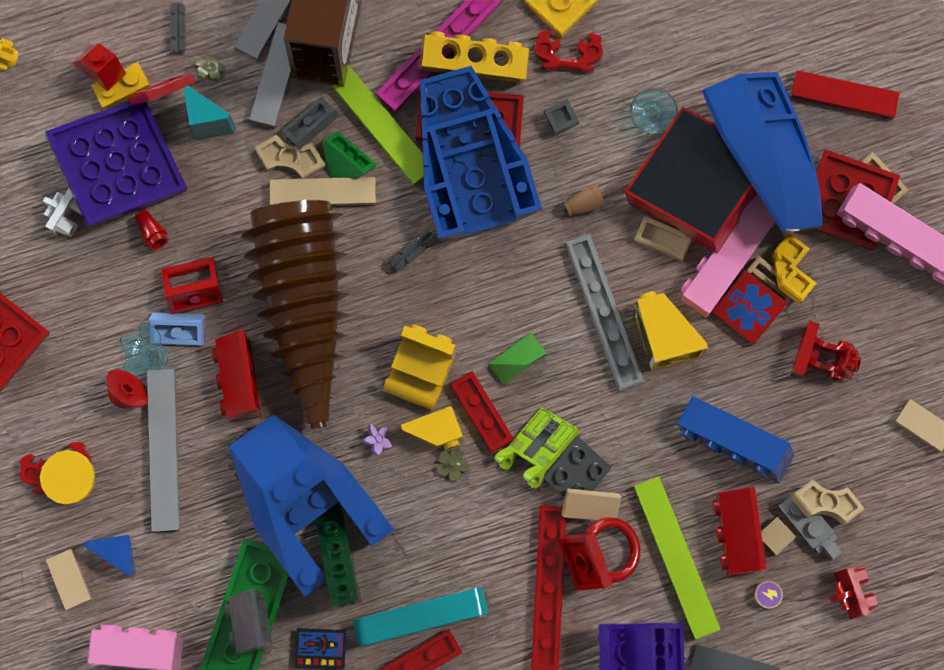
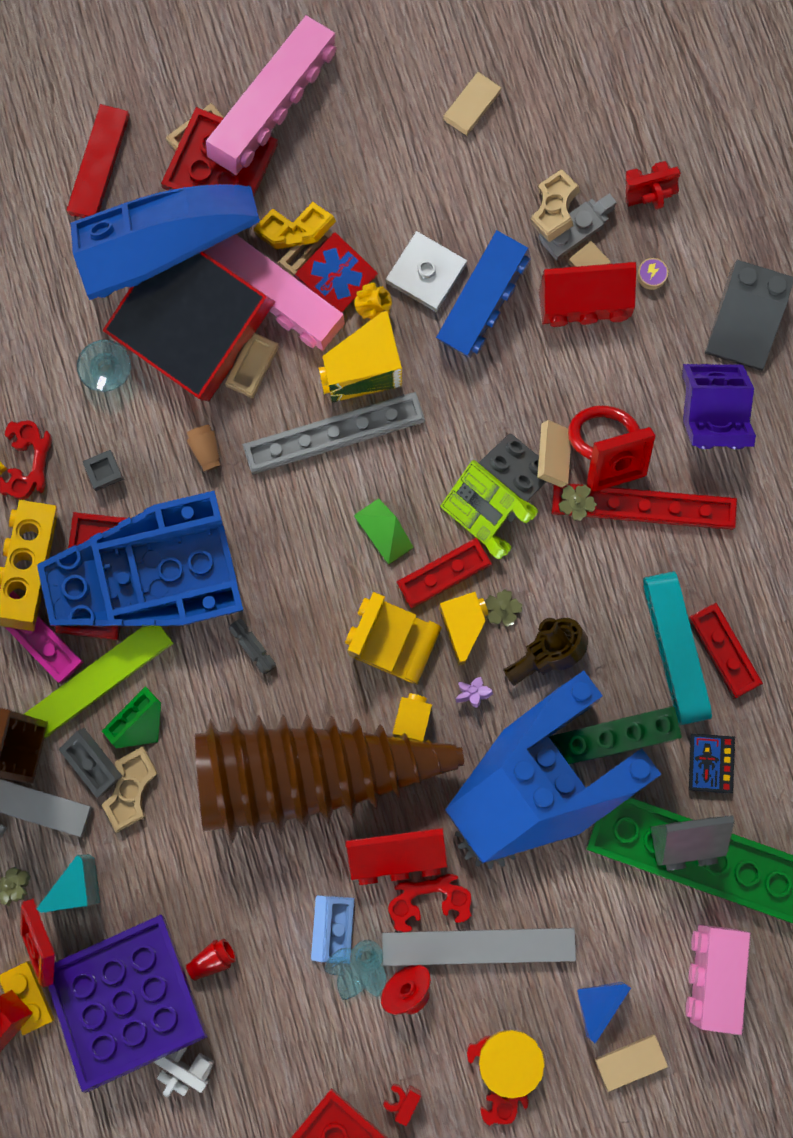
camera: 90 degrees left, 0 degrees up
red tile [162,257,224,314] -> none
tan tile [270,177,376,206] -> none
lime tile [634,476,721,640] -> none
red tile [790,321,861,382] -> none
none -> yellow gear [354,282,392,320]
none -> red tile [383,1084,421,1126]
none -> white plate [386,231,467,312]
none -> red helmet [388,874,471,932]
none -> yellow brick [392,693,432,741]
none -> dark brown pin [503,618,589,686]
none -> olive plant [558,485,597,521]

